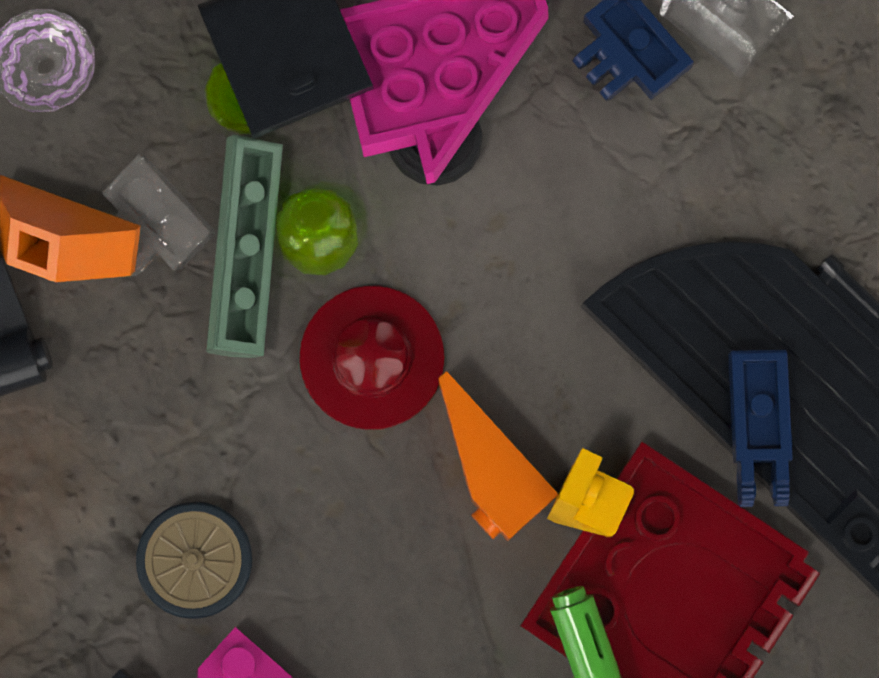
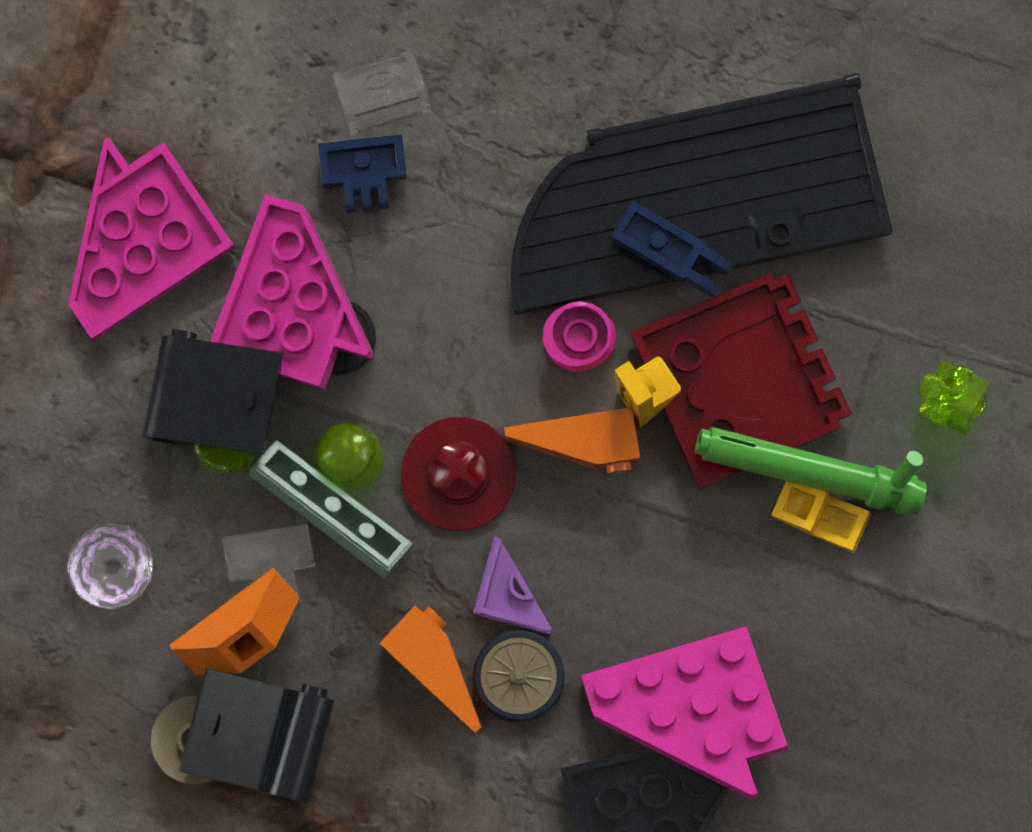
camera: 60 degrees left, 0 degrees up
none -> orange slope [379,605,482,734]
none -> medium lavender tile [473,537,552,635]
none -> dark pink piece [543,301,617,373]

